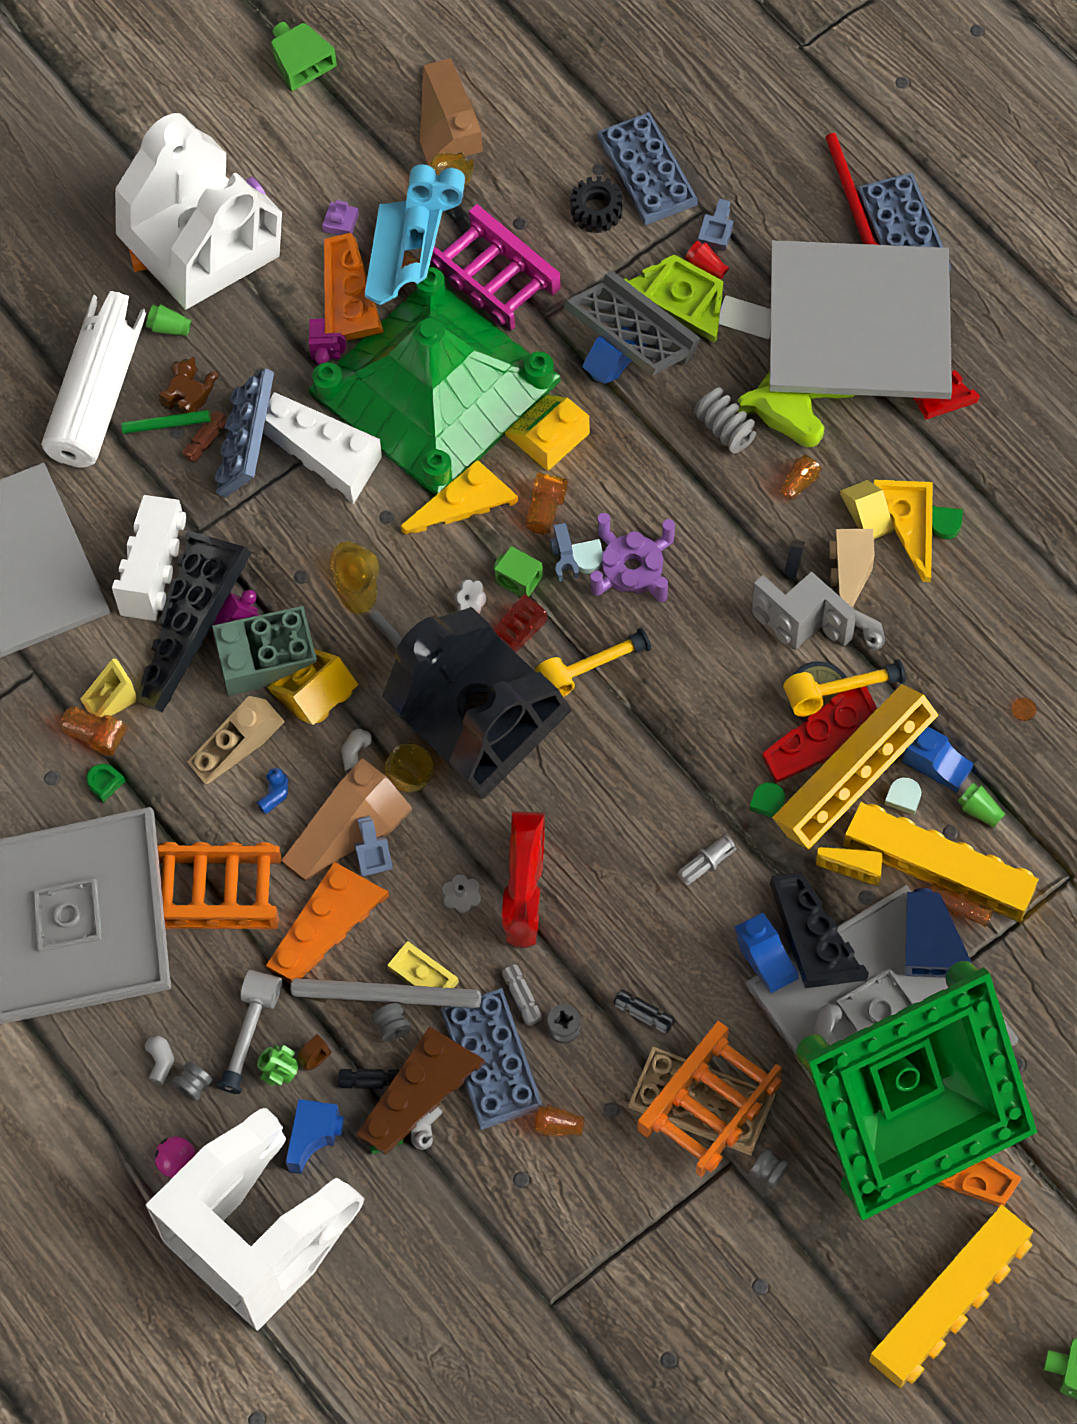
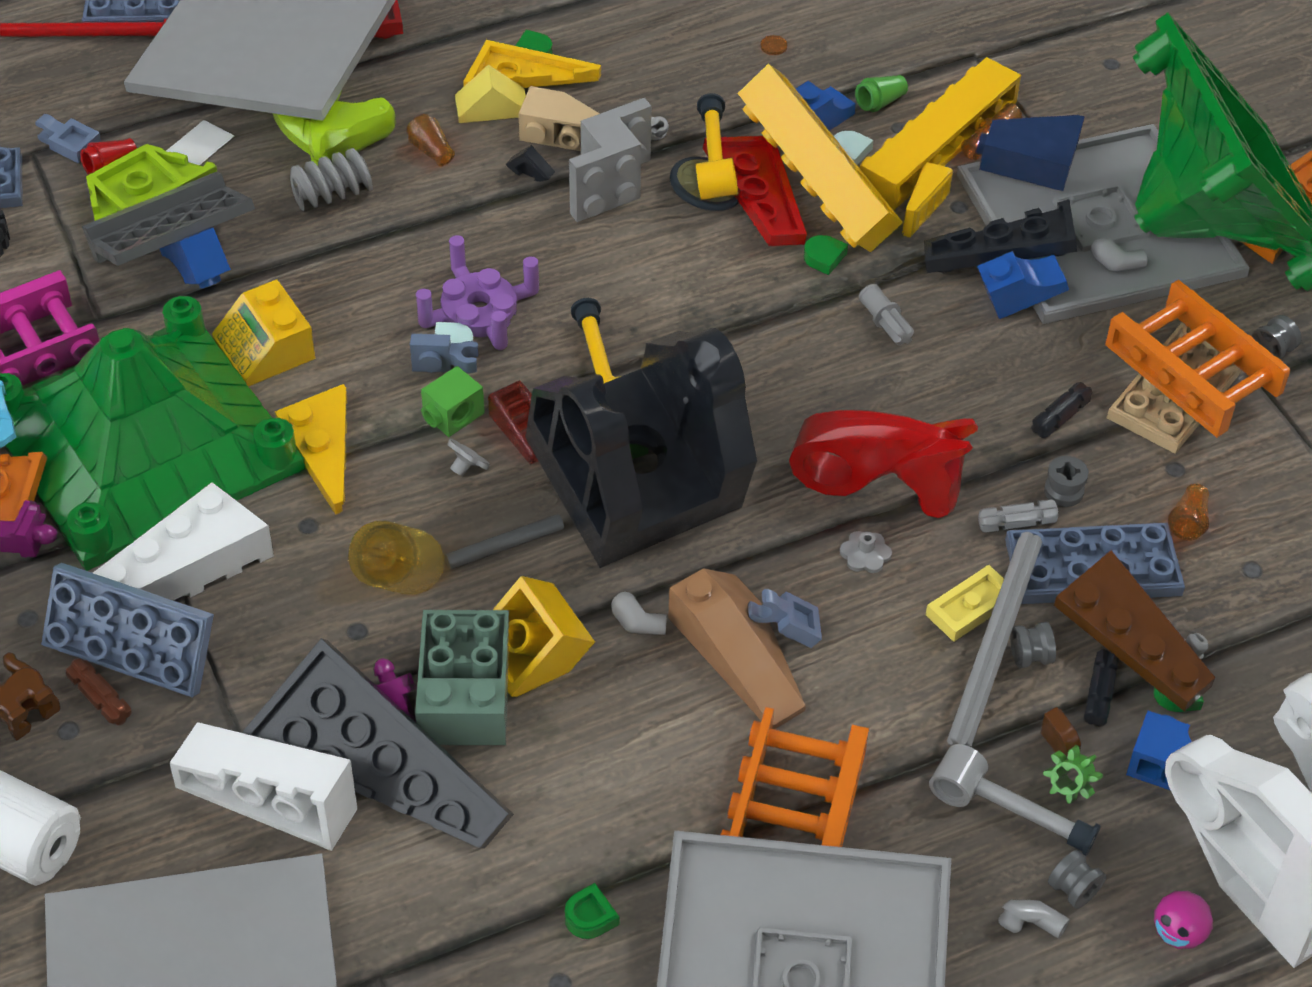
camera: 80 degrees left, 15 degrees down
clear orange piece [60,706,128,756] -> none
light yellow slope [80,659,137,723] -> none
green bar [121,410,211,434] -> none
tan slope [187,696,285,784] -> none
blue arm [256,768,288,815] -> none
orange wing [266,862,389,983] -> none
clear yellow hair [384,743,435,794] -> none
clear orange piece [525,472,568,535] -> none

